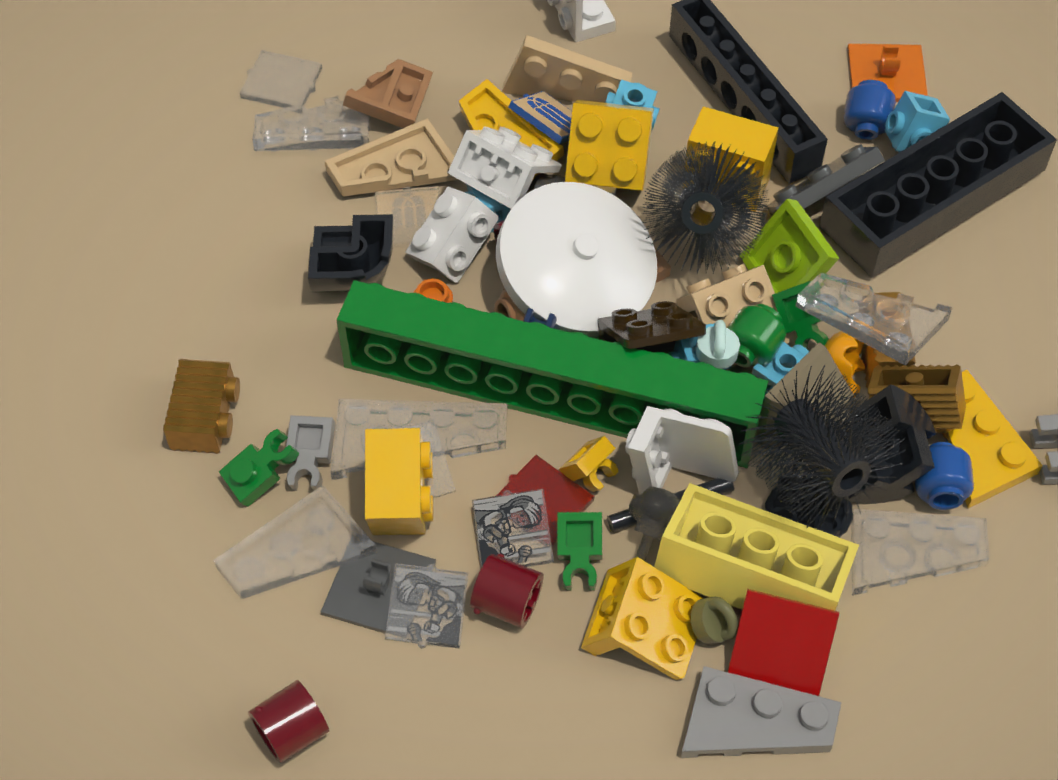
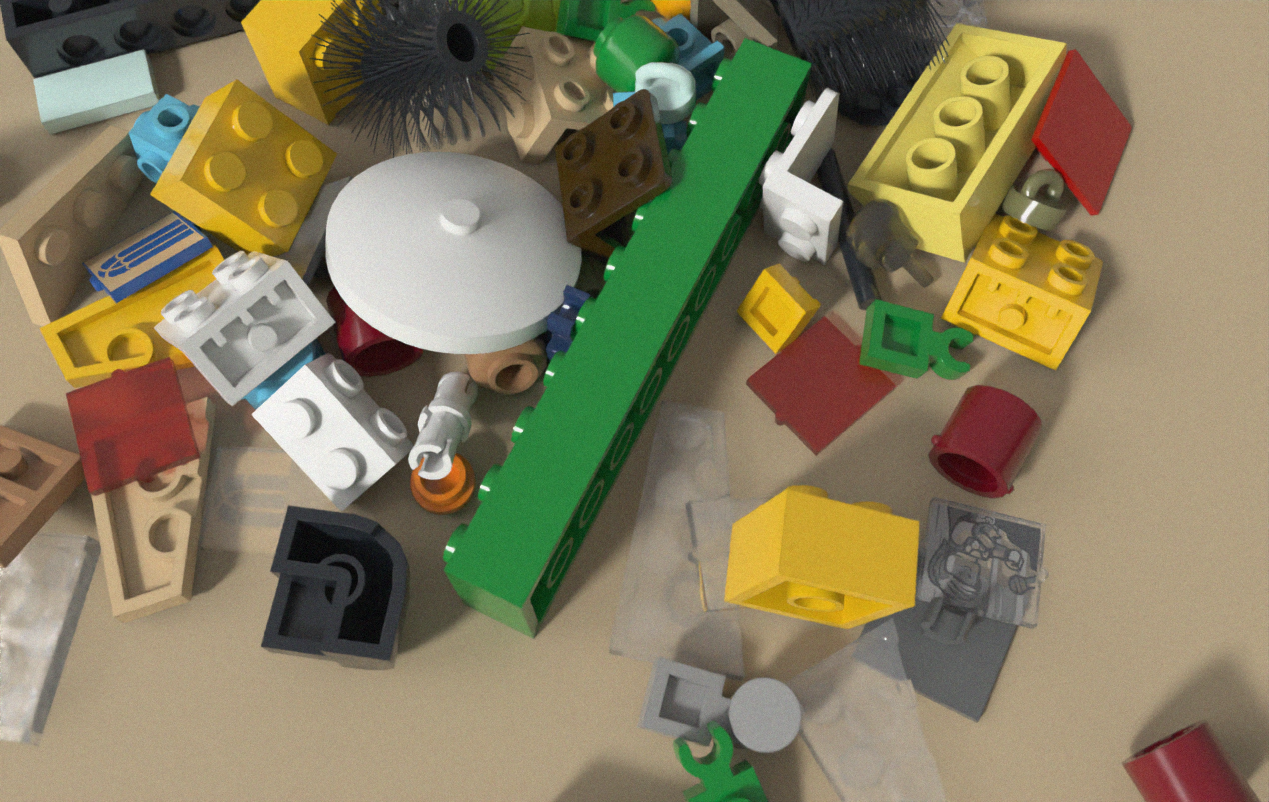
camera: 80 degrees left, 10 degrees up
piece [472,488,554,568] -> none
light grey wing [681,666,841,758] -> none
none -> light aqua tile [33,49,160,135]
none -> clear red piece [65,357,201,496]
none -> white pin [408,372,478,480]
none -> light grey tile [729,678,802,753]

